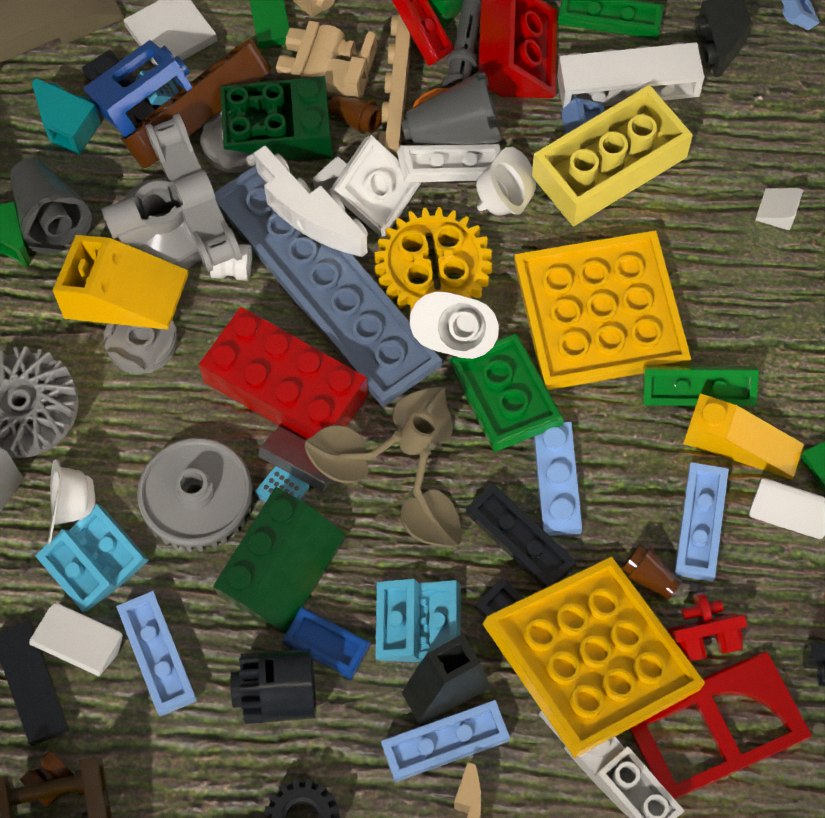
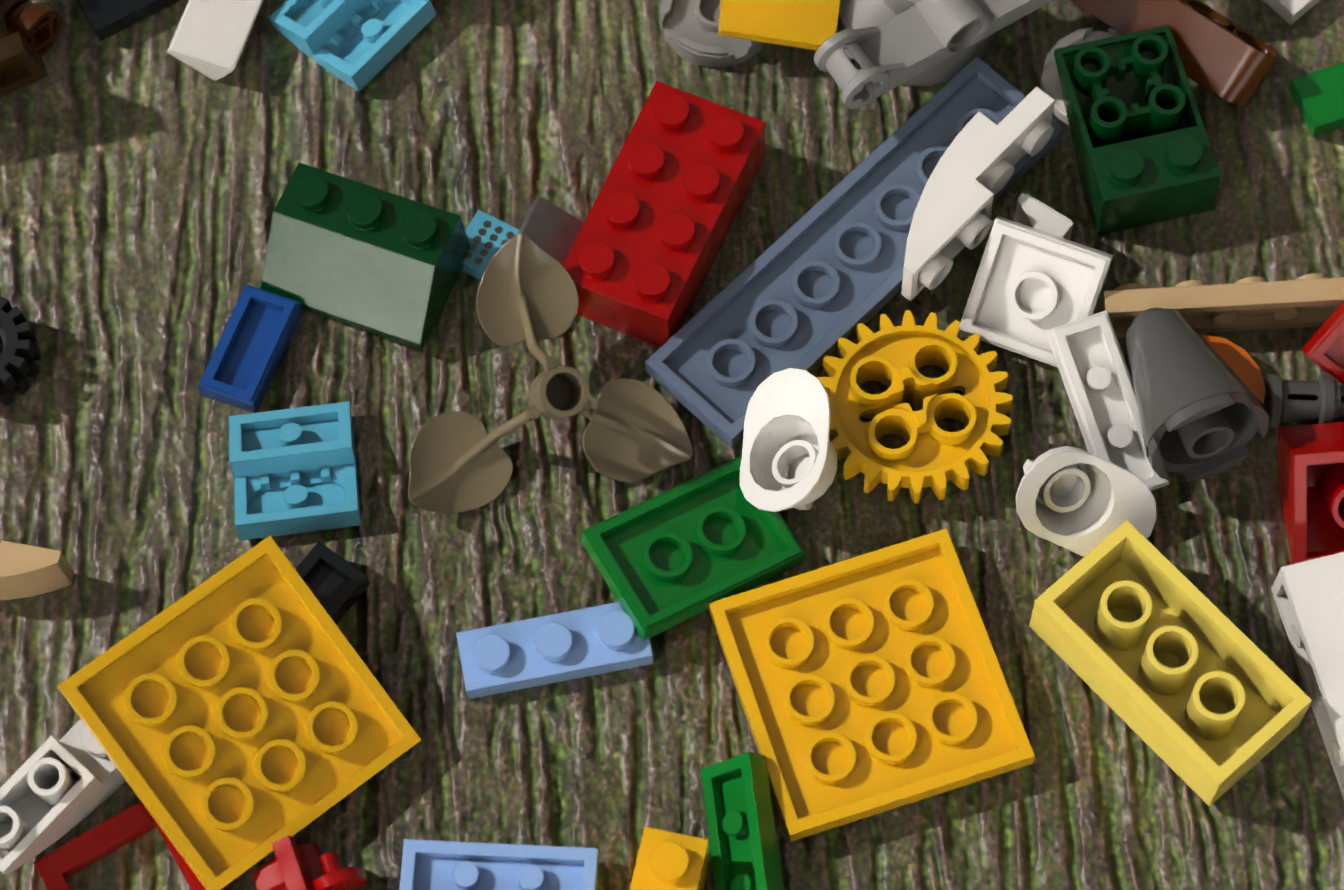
camera: 85 degrees right, 0 degrees up
light blue plate [116,591,197,717] -> none
light grey wheel [137,438,254,552] -> none
white wheel [210,244,252,281] -> none
black gear [230,648,316,724] -> none
tan hips [276,21,378,99] -> none
reddish brown cone [329,95,382,134] -> none
light blue plate [381,700,510,783] -> none
pearl dark grey slope [402,634,491,726] -> none
black plate [466,483,576,589] -> none
medium blue slope [561,97,605,135] -> none
reddish brown cone [621,544,682,599] -> none

